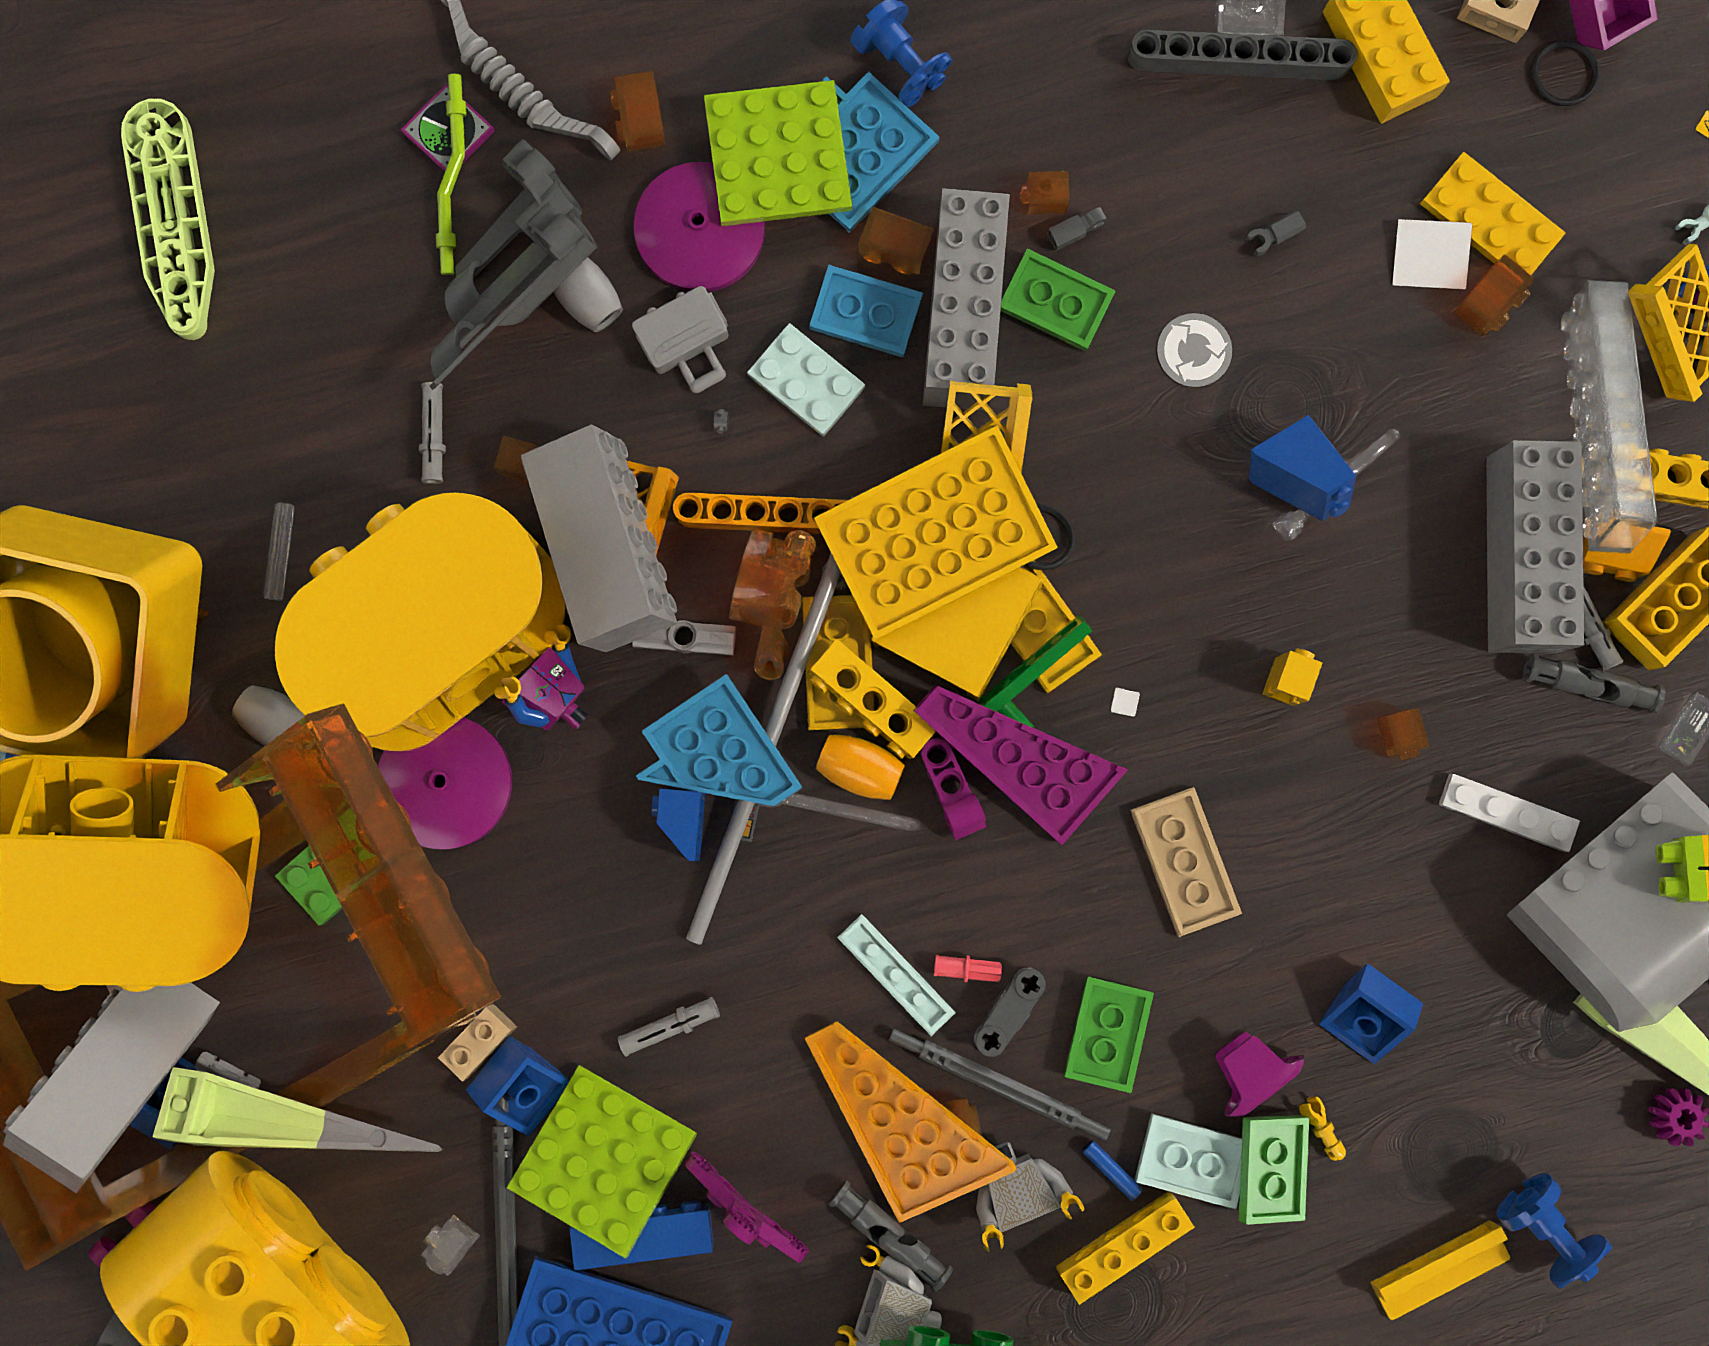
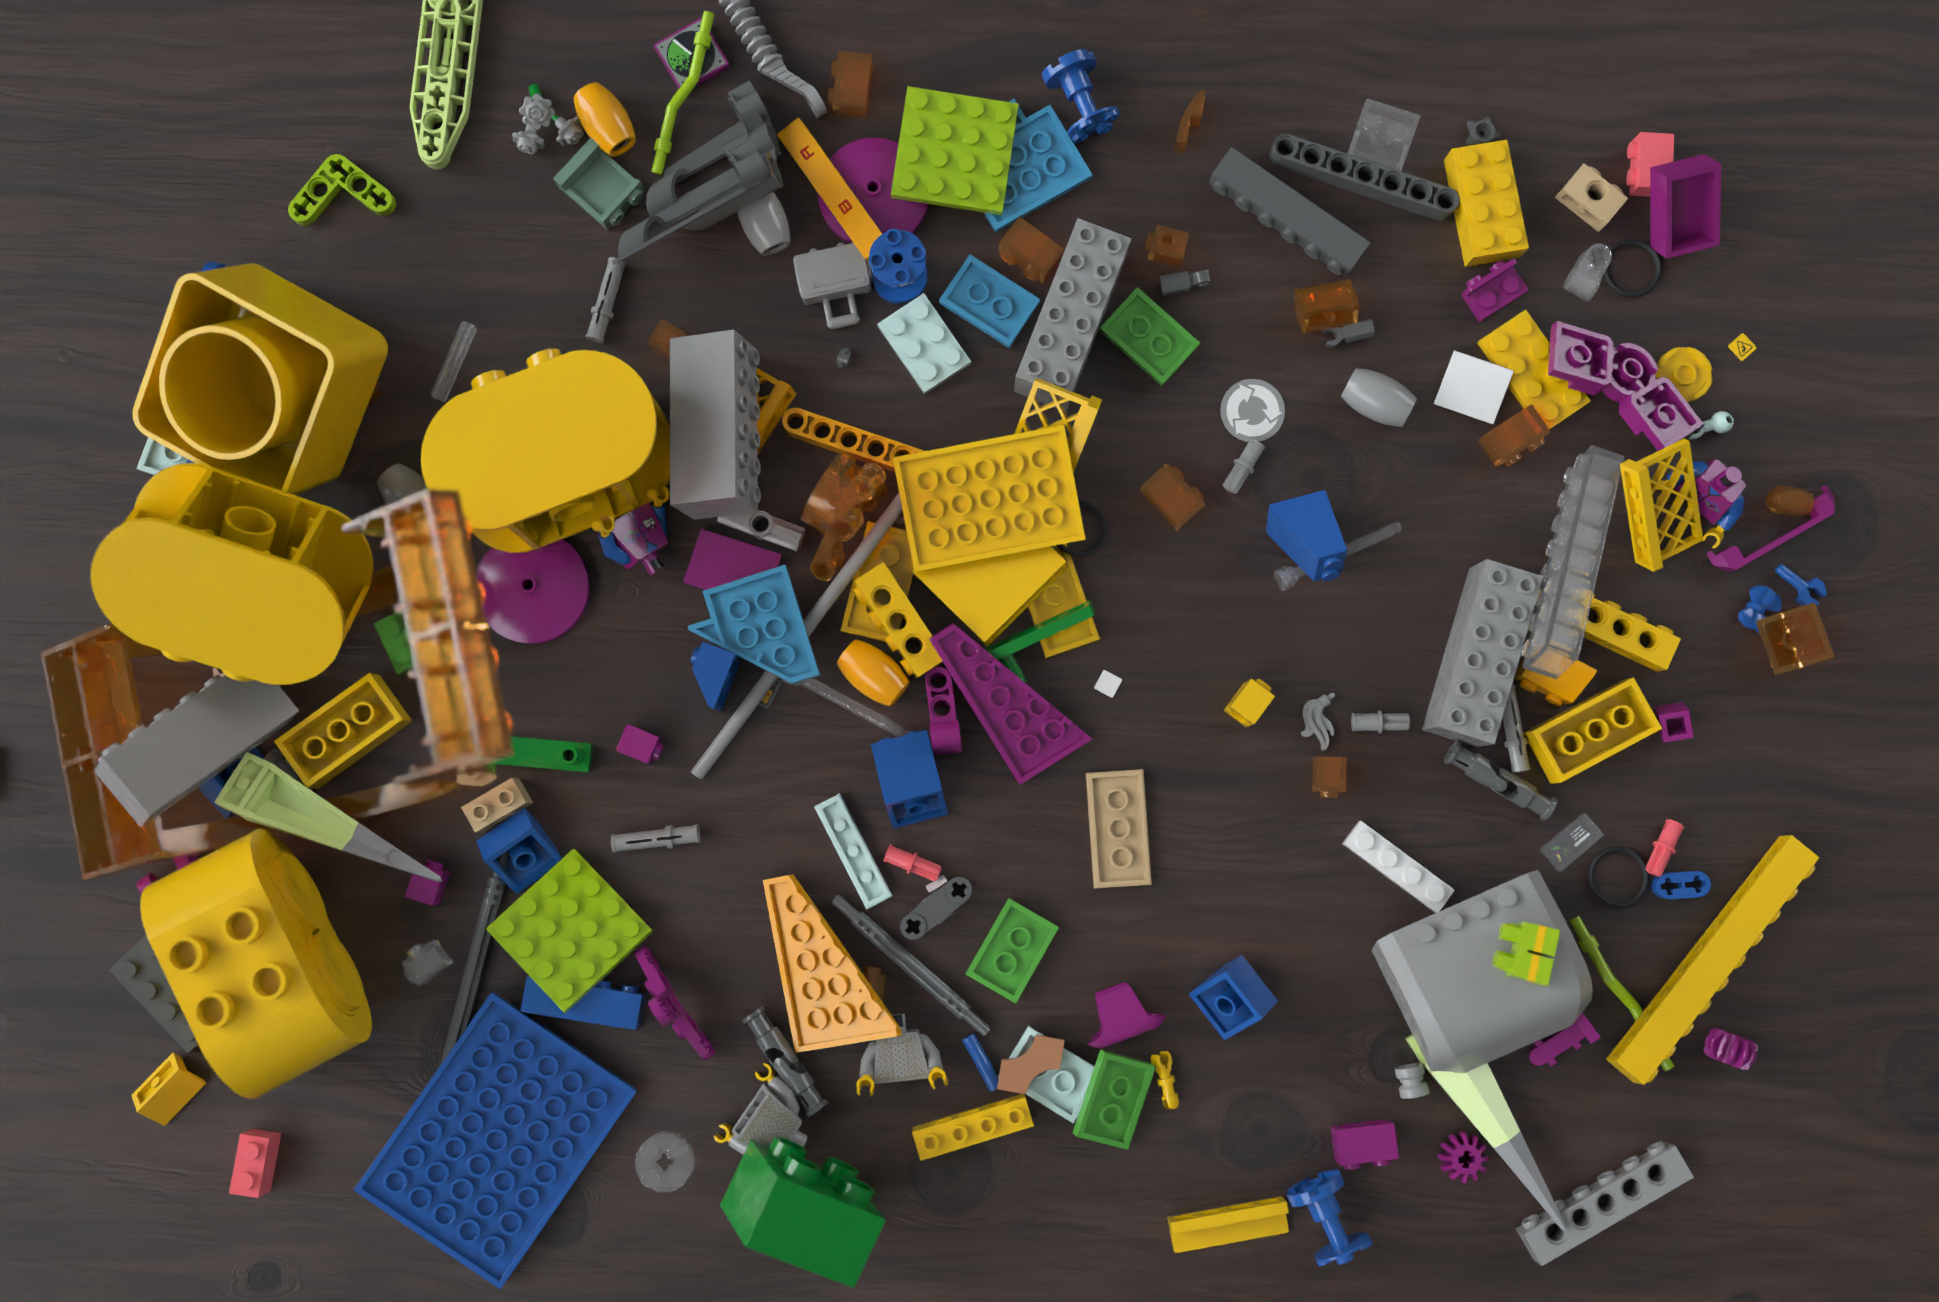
camera: 20 degrees right, 0 degrees up
none -> yellow brick [274,673,412,789]
none -> lime beam [288,154,396,226]
none -> magenta brick [405,859,451,906]
none -> green piece [474,733,593,773]
none -> light grey plant [512,84,584,155]
none -> sand green panel [553,138,645,230]
none -> light orange piece [573,82,636,157]
none -> magenta brick [616,724,664,765]
none -> magenta tile [683,529,783,590]
none -> light orange tile [777,117,882,262]
none -> blue piece [869,229,927,304]
none -> blue slope [871,730,949,829]
none -> white sticker [925,875,947,892]
none -> nougat tile [997,1034,1065,1094]
none -> clear orange brick [1139,463,1206,532]
none -> clear orange slope [1173,90,1206,153]
none -> dark grey brick [1209,147,1370,277]
none -> light grey axle [1223,439,1265,494]
none -> clear orange brick [1294,279,1359,333]
none -> light grey piece [1301,693,1335,751]
none -> magenta brick [1330,1119,1399,1169]
none -> light grey piece [1341,368,1417,427]
none -> light grey axle [1351,711,1410,733]
none -> light grey wheel [1394,1063,1430,1099]
none -> magenta bracket [1461,258,1529,322]
none -> magenta plate [1548,321,1704,451]
none -> clear piece [1562,244,1612,302]
none -> yellow tile [1655,347,1713,403]

